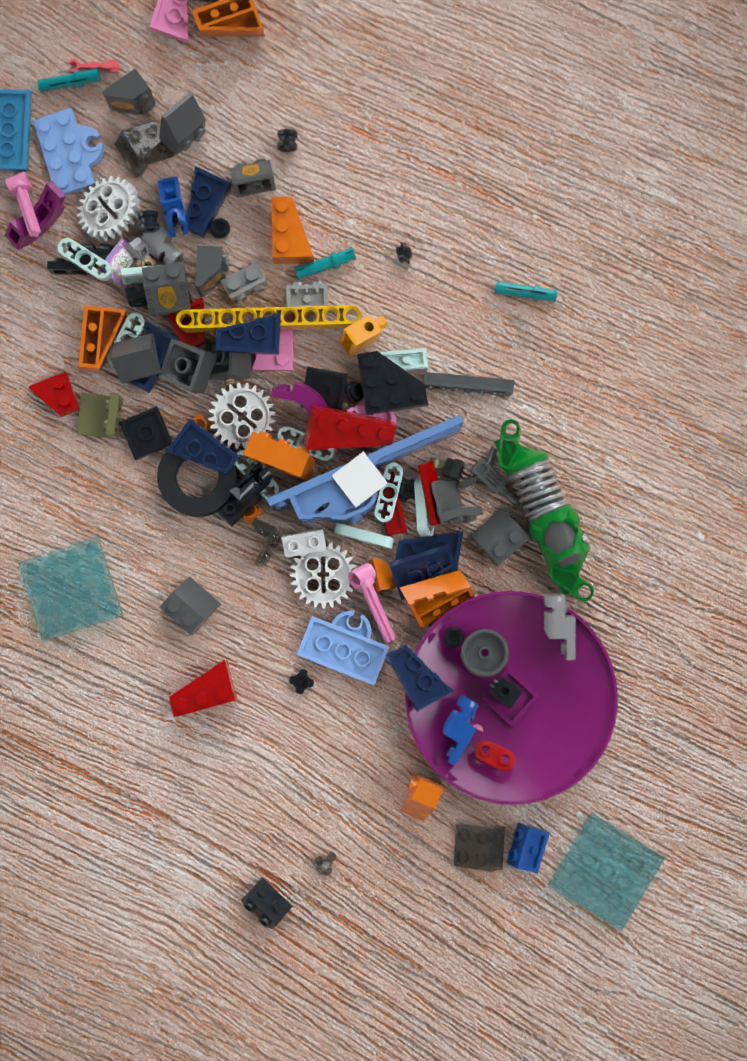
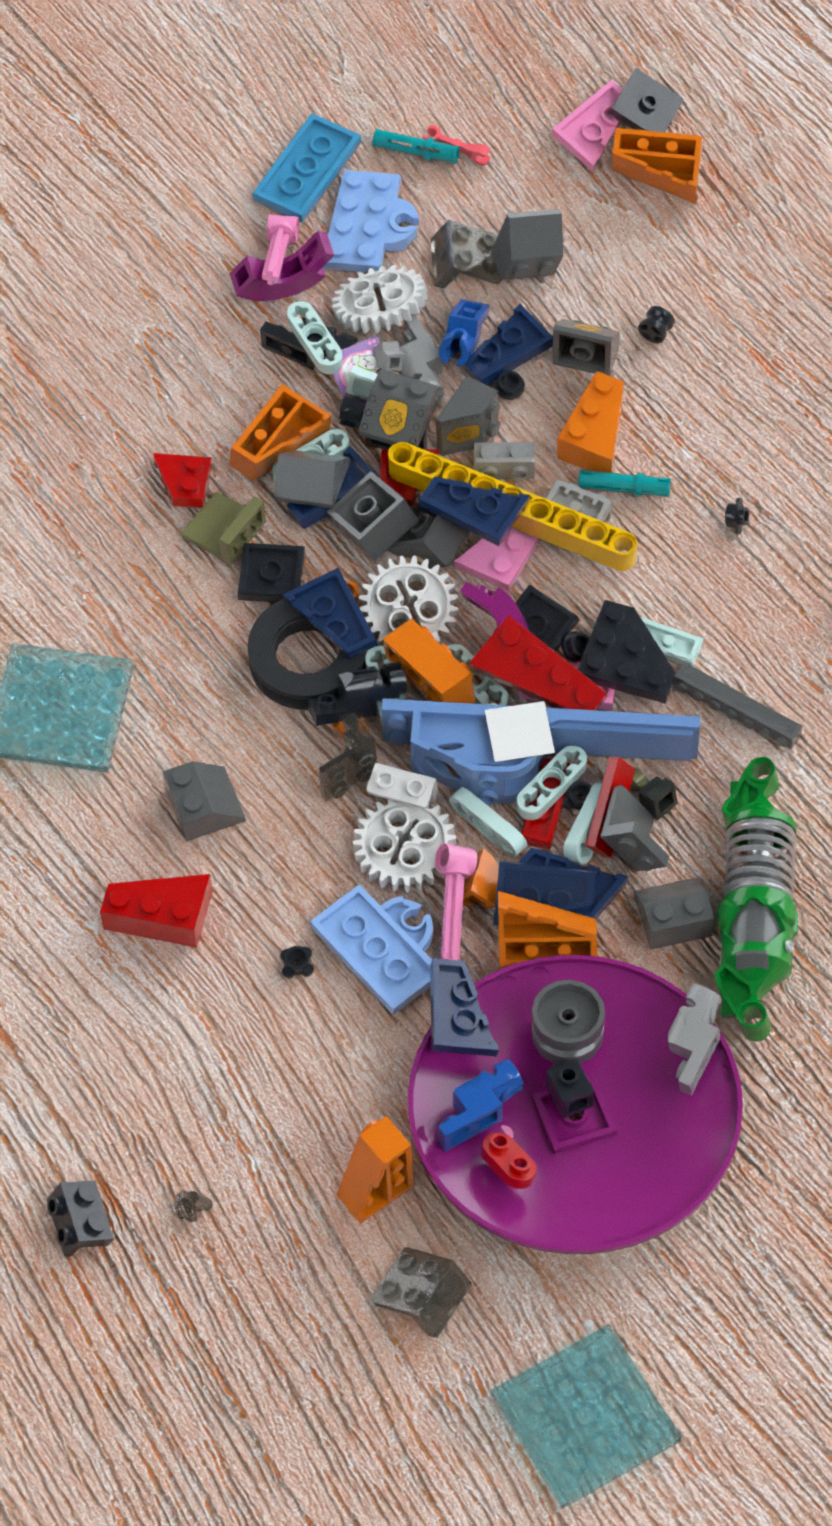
camera: 30 degrees right, 25 degrees down
dark grey slope [102,68,156,115] -> none
black wheel [137,210,160,233] -> none
light orange torso [339,315,388,358] -> none
black plate [444,627,465,648] -> none
dark grey piece [457,446,522,508] -> none
blue bracket [507,823,550,874] -> none

